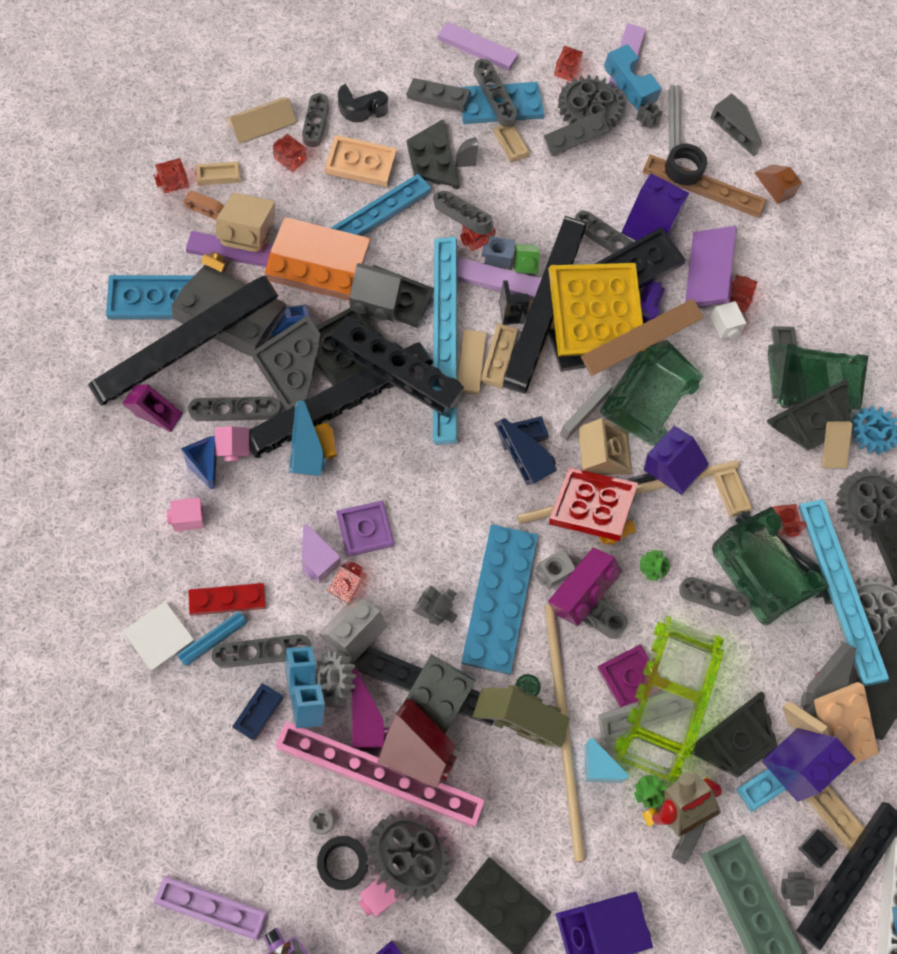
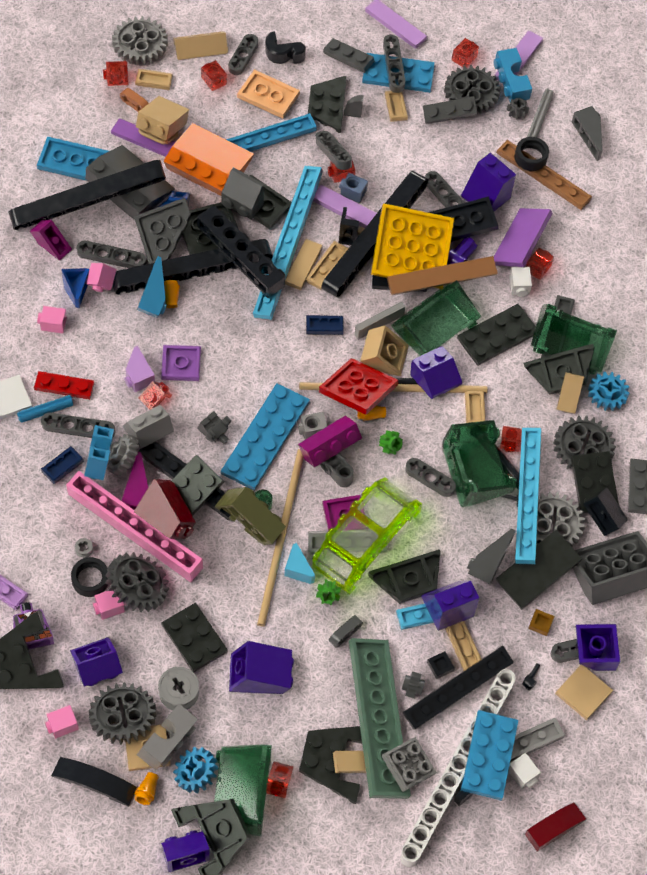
camera: 20 degrees right, 5 degrees down
pearl gold plate [201,251,230,272] -> none
dark blue slope [494,418,557,485] -> none
bright green brick [514,244,540,273] -> none
torso [642,773,722,837] -> none
dark orange slope [754,165,802,204] -> none
tan tile [783,701,830,736] -> none
light nougat plate [814,682,879,766] -> none
none -> light grey gear [112,16,168,65]
none -> pearl dark grey plate [457,304,539,366]

